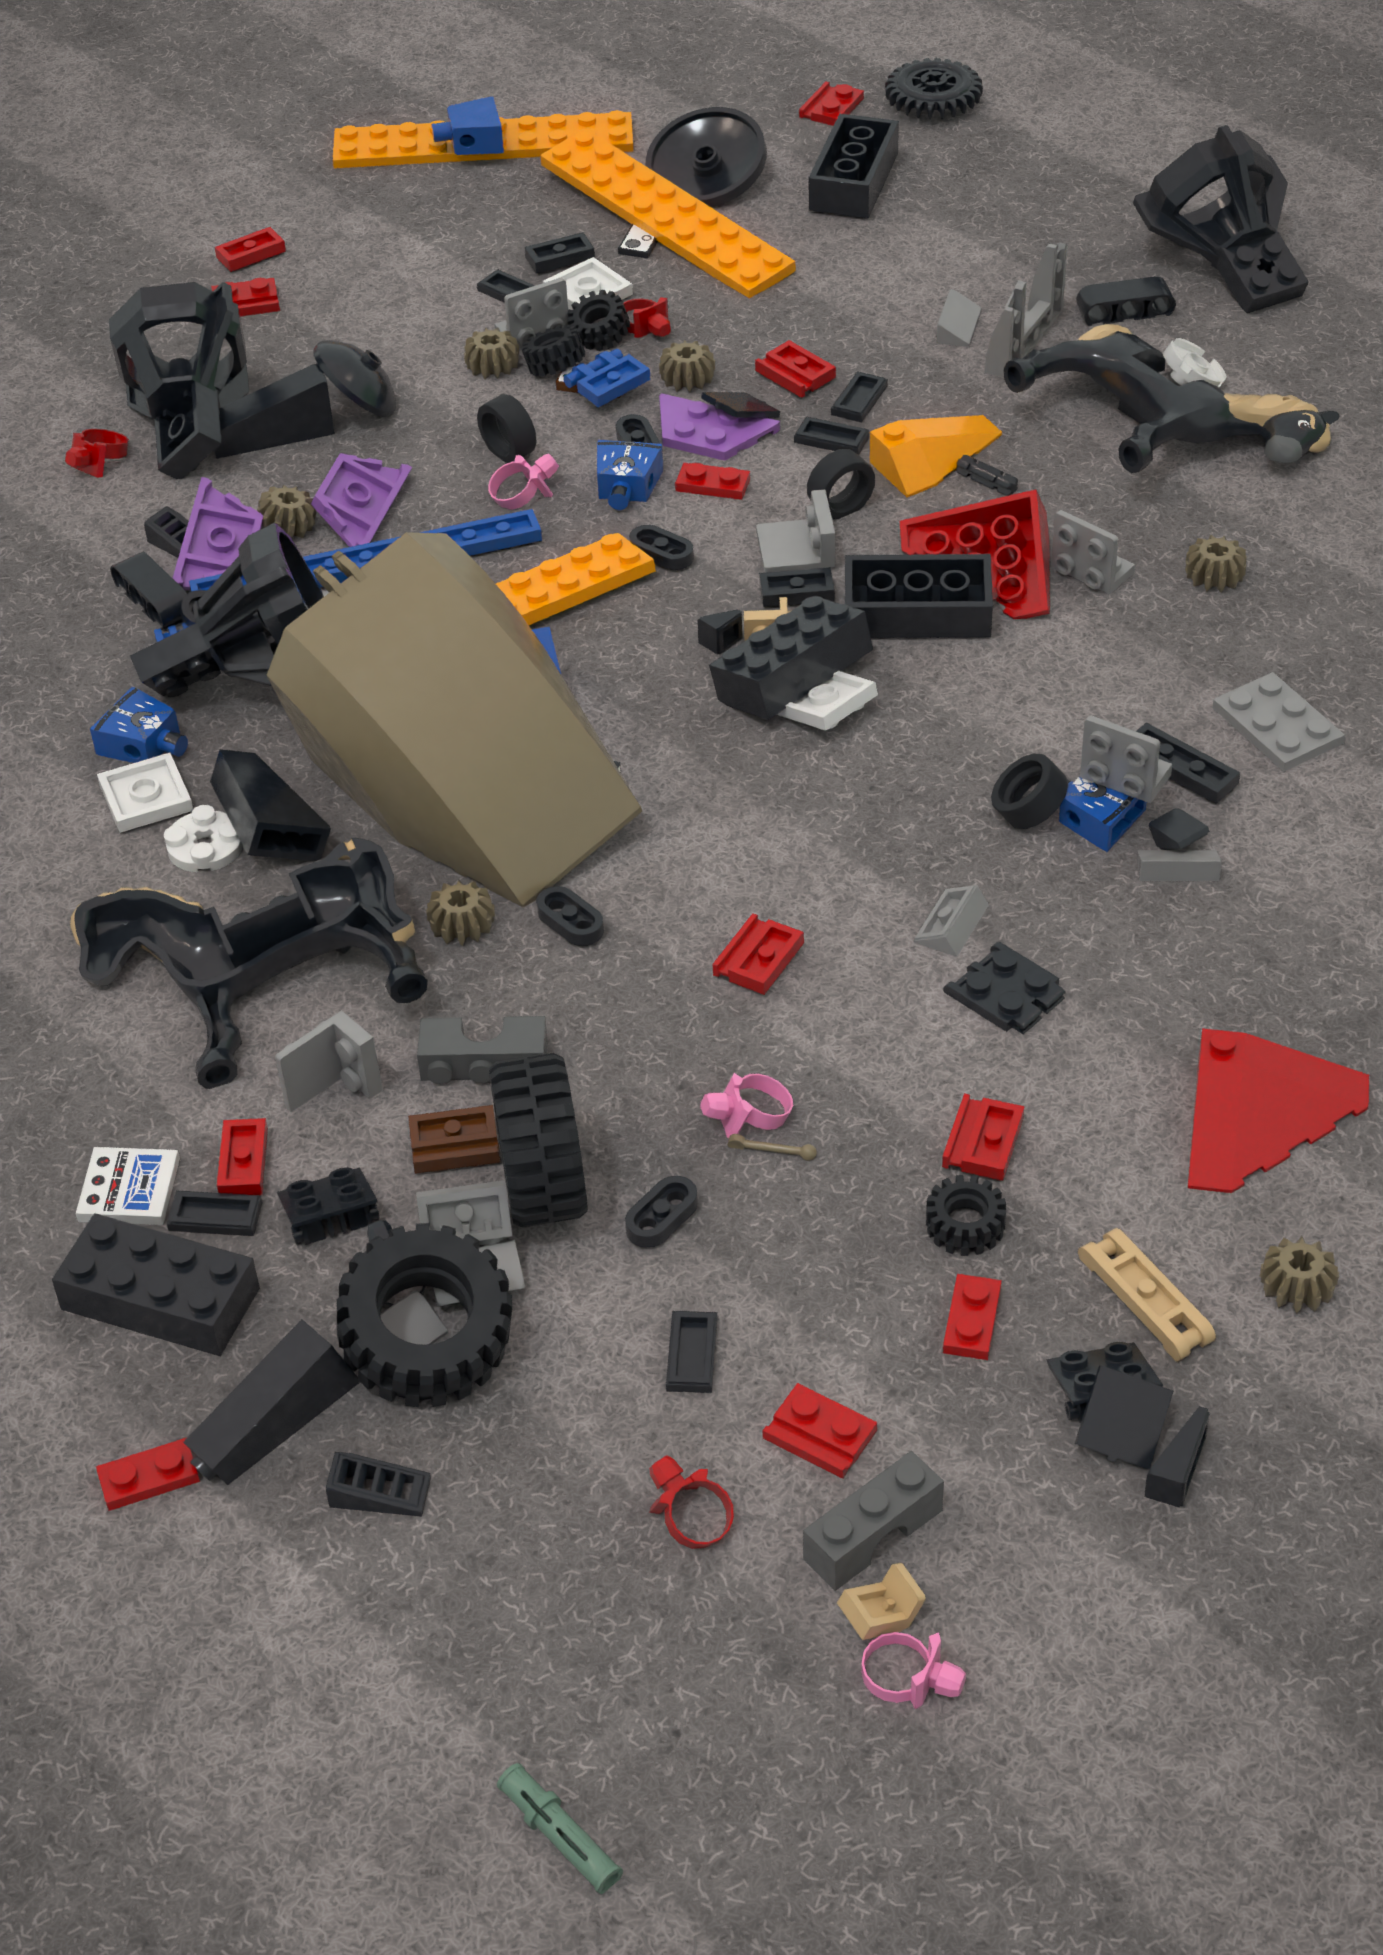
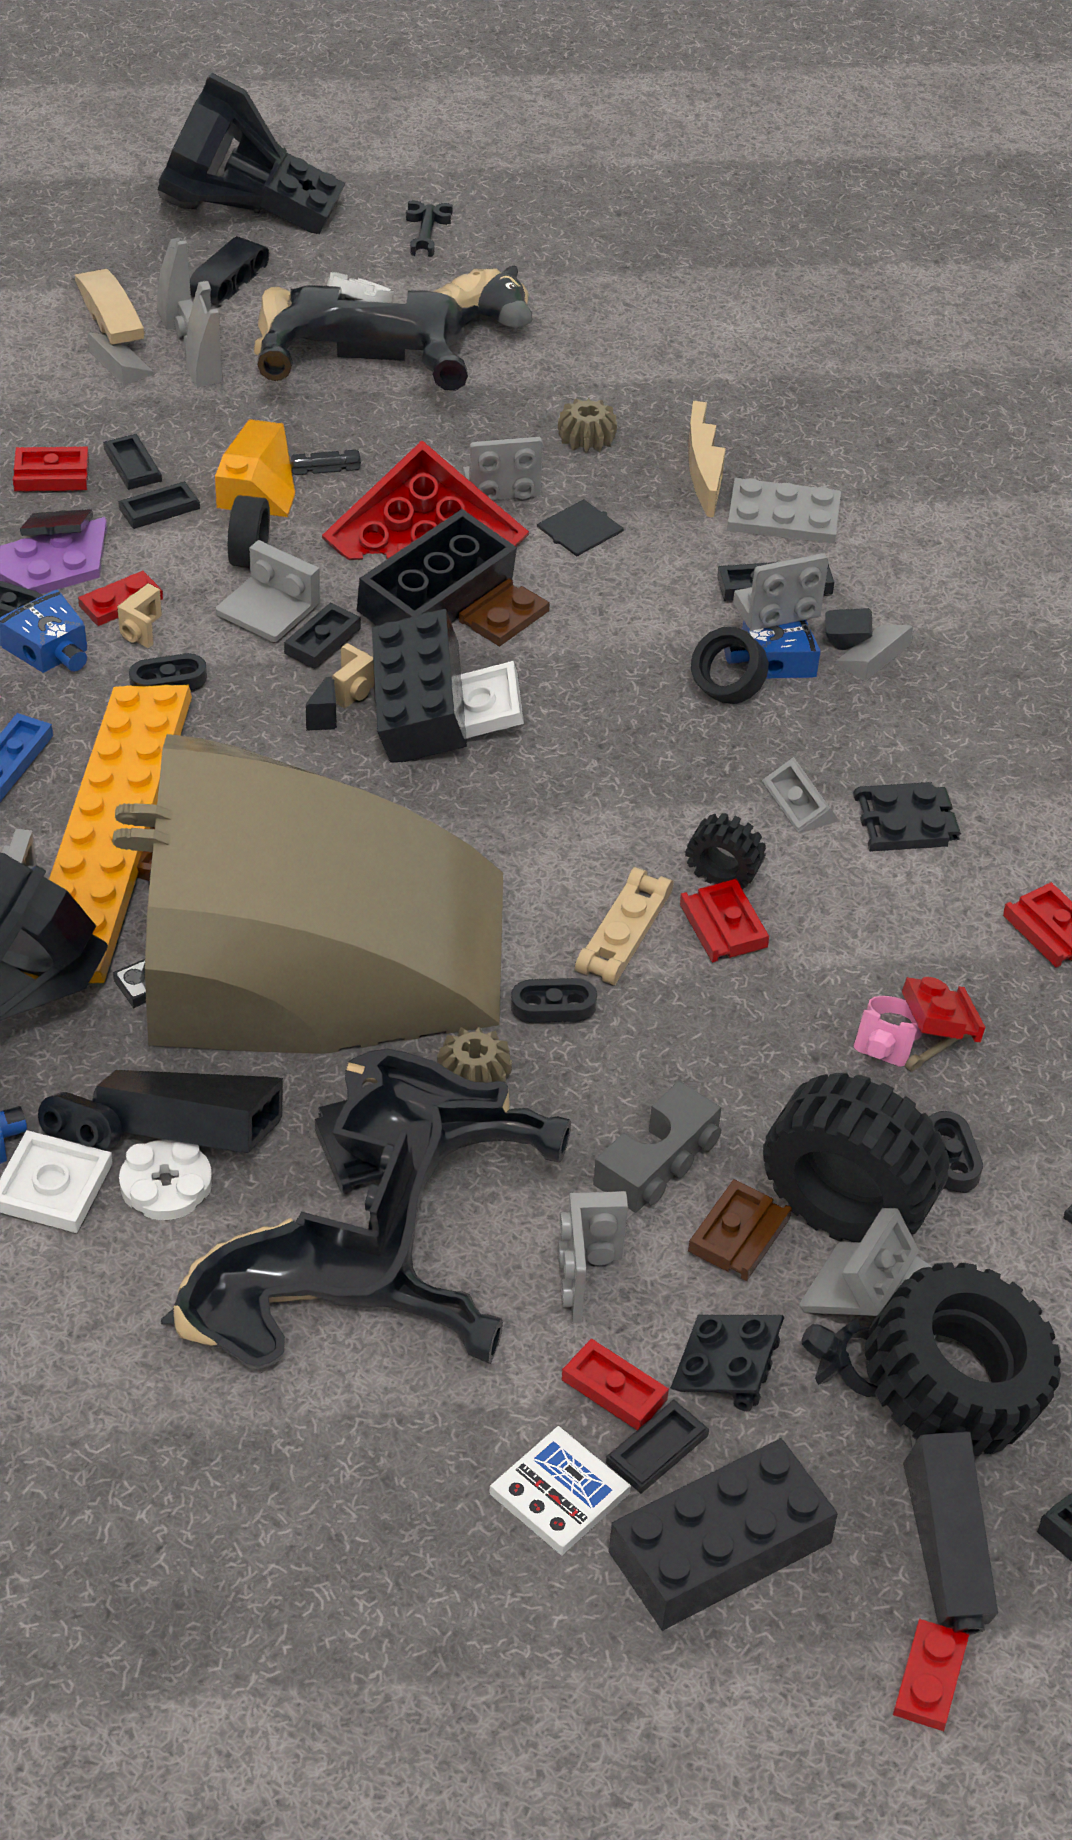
camera: 55 degrees left, 0 degrees up
none -> black plate [38,1092,122,1151]
none -> tan slope [75,269,144,345]
none -> tan bracket [117,583,162,648]
none -> black bar [406,200,453,257]
none -> reddish brown plate [459,578,550,647]
none -> black piece [537,499,624,556]
none -> tan plate [575,867,674,986]
none -> black tyre [685,813,766,889]
none -> tan slope [688,401,726,517]
none -> red plate [902,977,986,1042]

